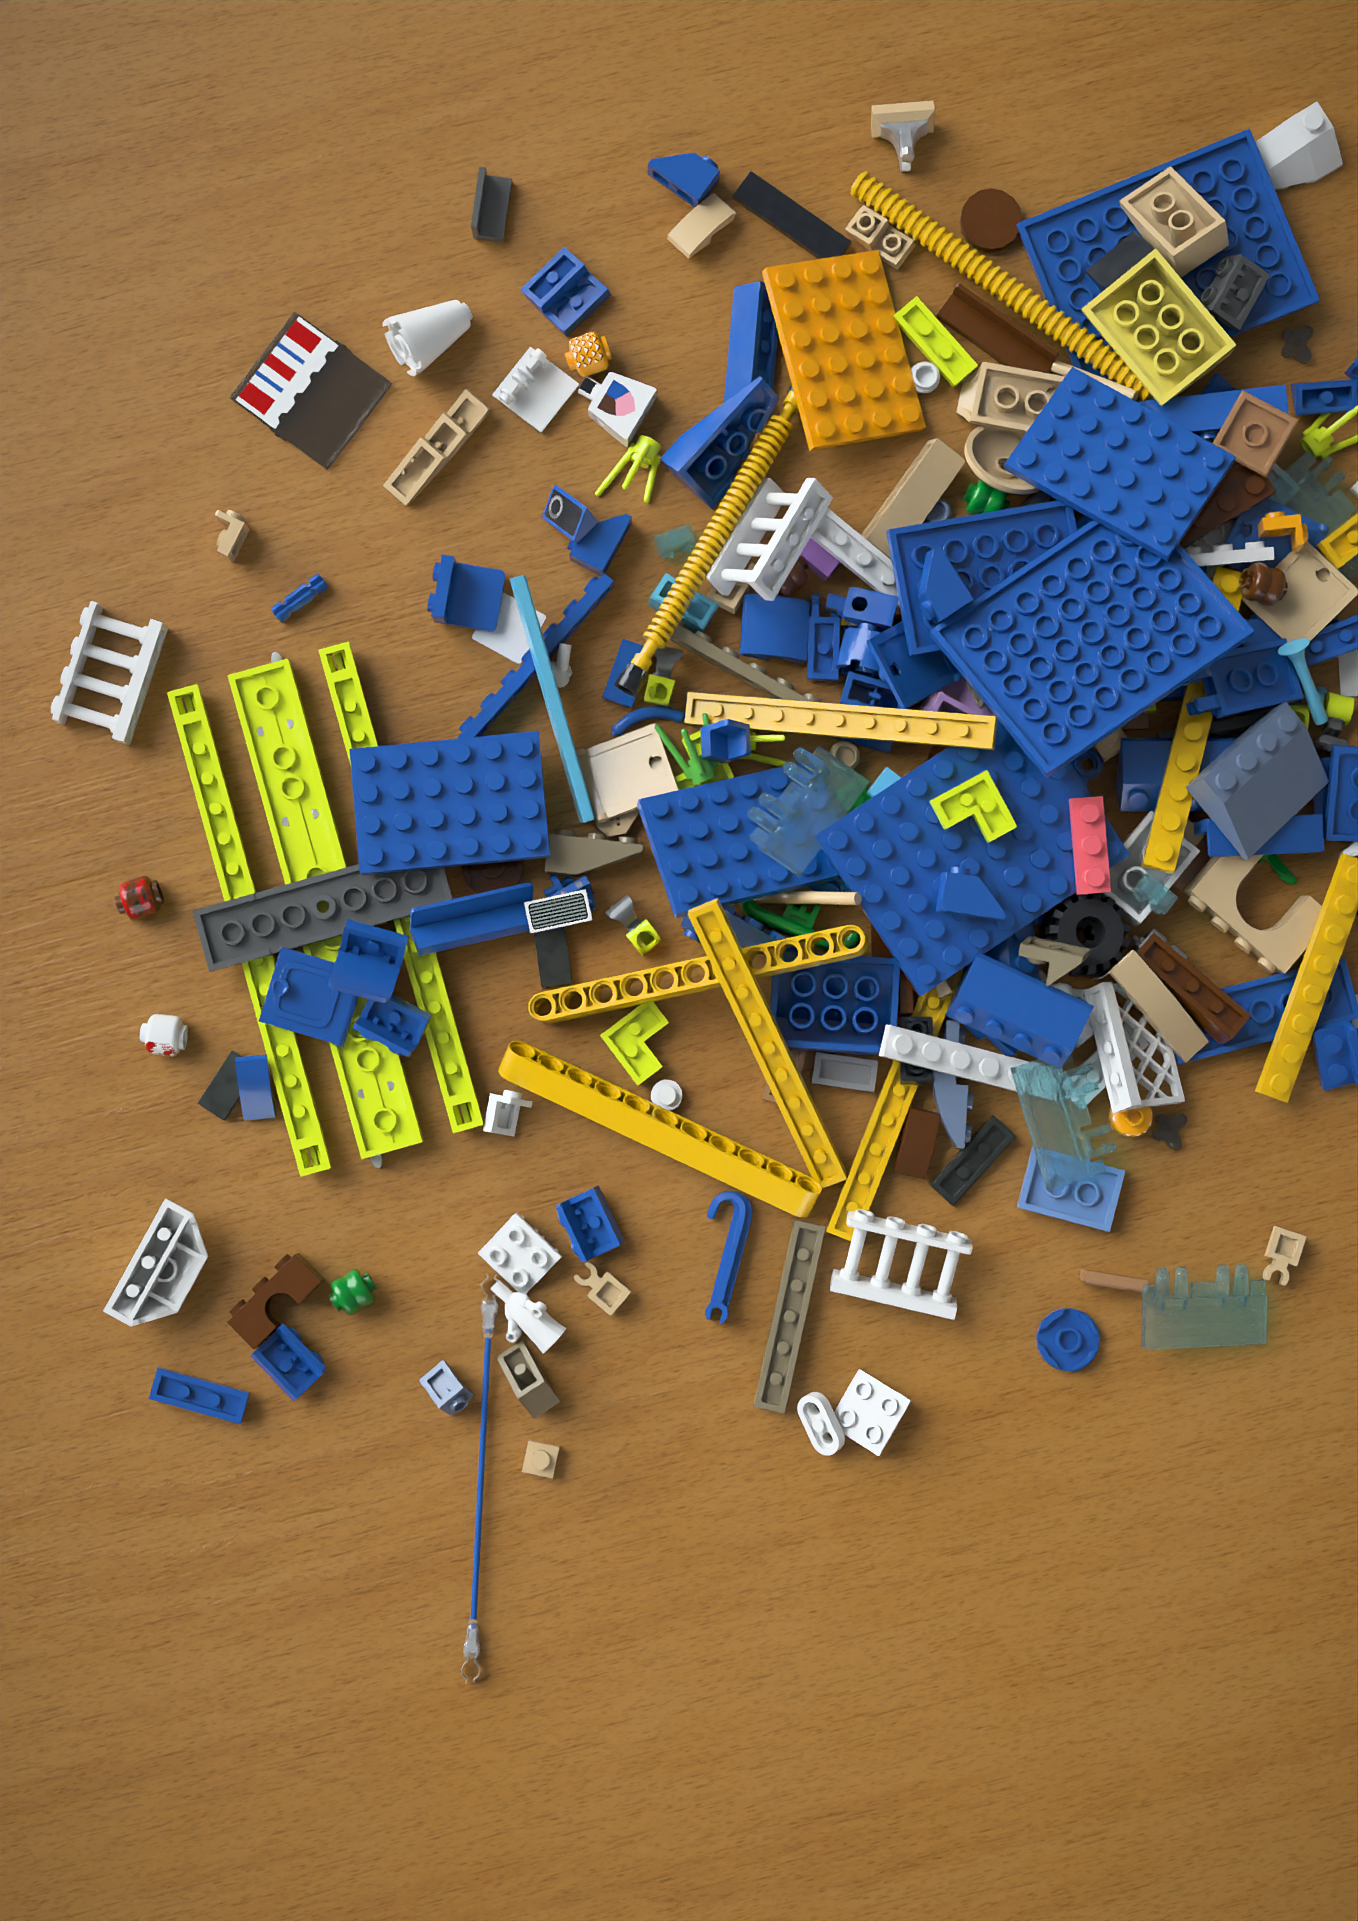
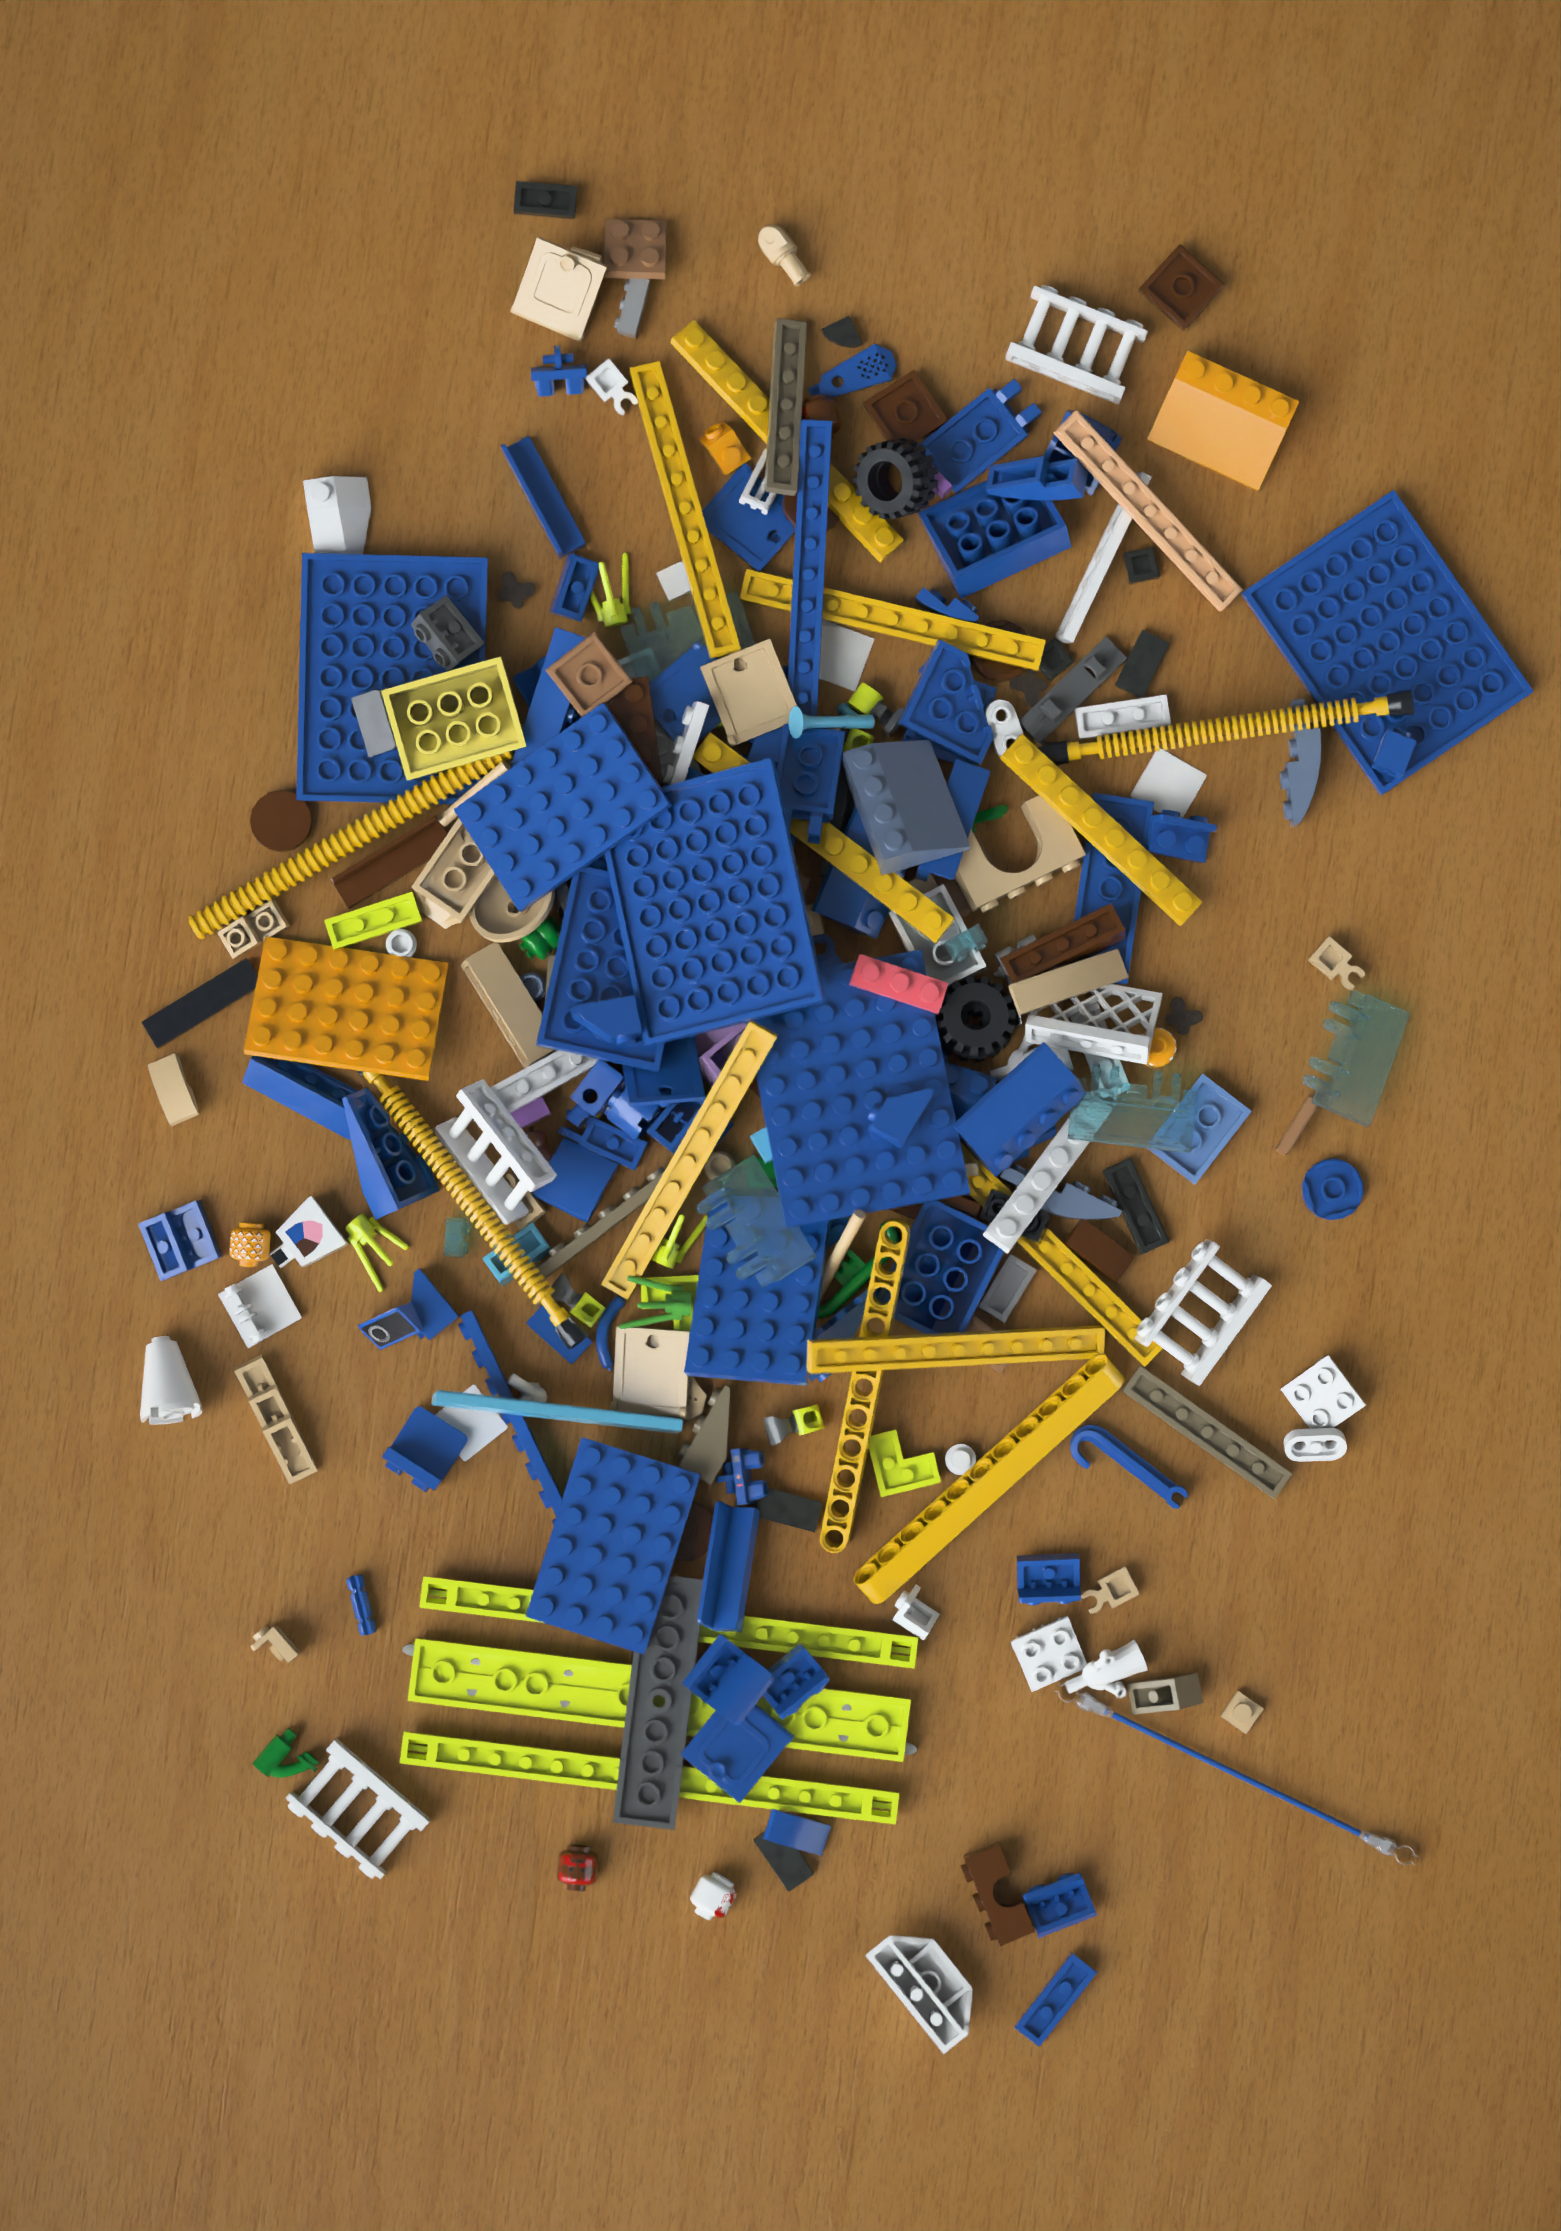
camera: 70 degrees left, 0 degrees up
clear smoke piece [229,312,392,470] -> none
green piece [329,1269,377,1315] -> none
bracket [419,1360,474,1415] -> none
dark grey panel [471,167,513,243] -> none
sticker [524,889,592,933] -> none
blue slope [648,152,720,208] -> none
blue panel [700,719,751,764] -> none
piece [871,101,935,172] -> none
neon yellow plate [929,770,1017,843] -> none
dark tan slope [1019,936,1090,986] -> none
tan slope [1119,166,1229,278] -> none
reddish brown piece [1238,562,1288,607] -> none
light orange bracket [1257,512,1308,553] -> none
none -> green plant [252,1728,320,1778]

